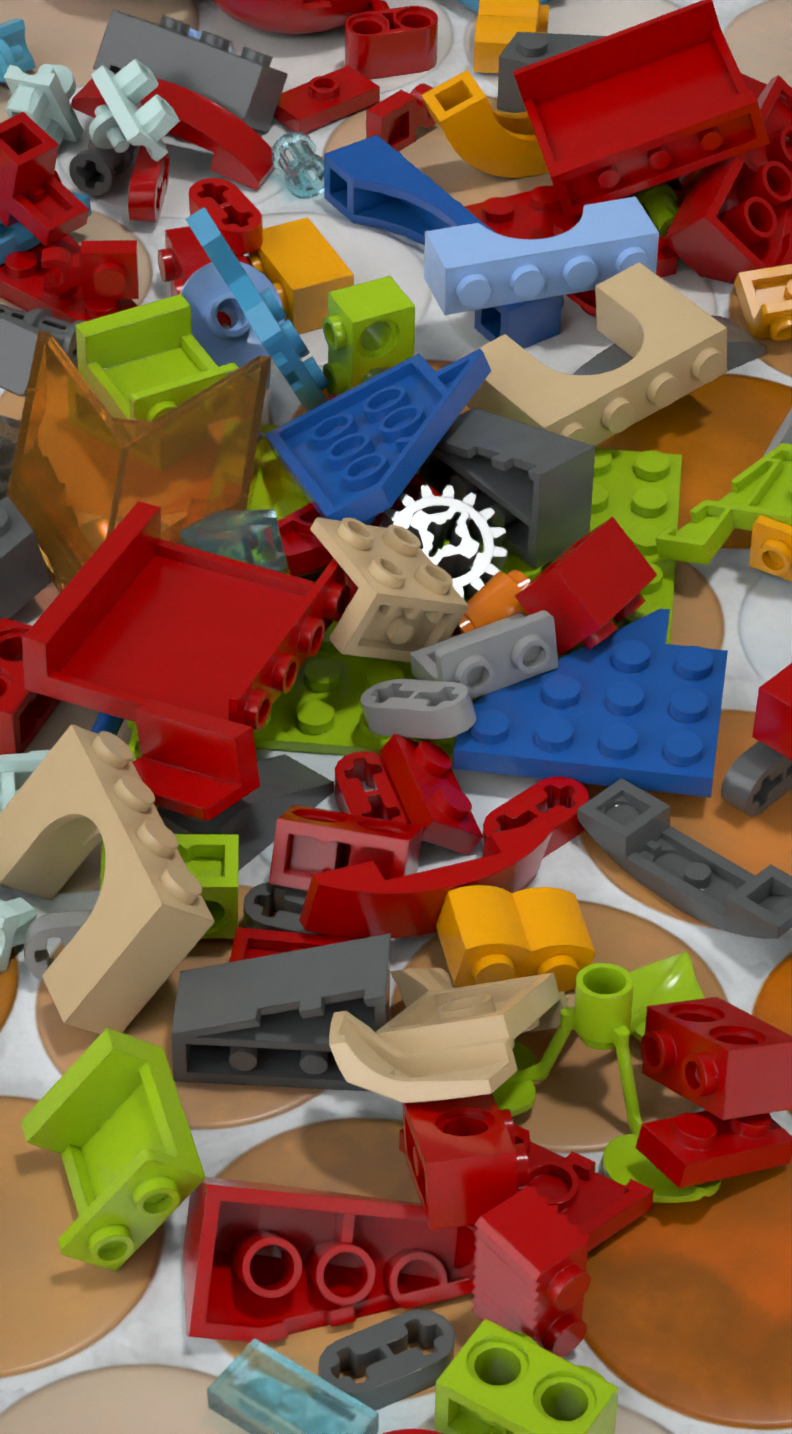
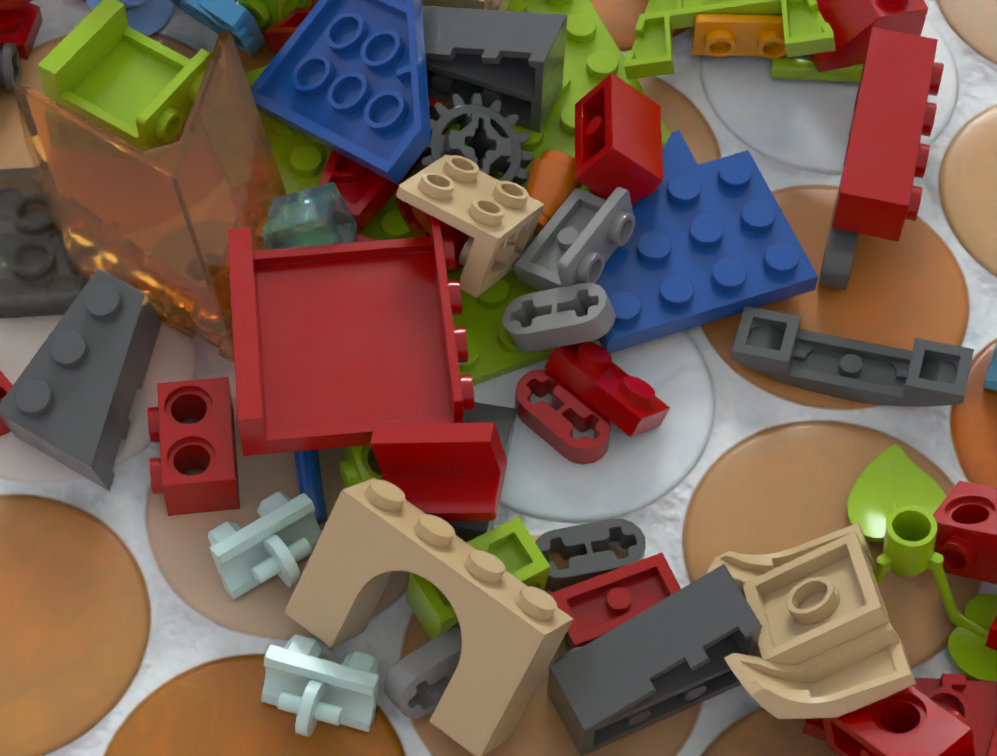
camera: 30 degrees left, 15 degrees up
red brick [269,804,423,891] -> none
red slope [299,821,553,939] -> none
light orange brick [436,885,596,992] -> none
red beam [482,776,589,858] -> none

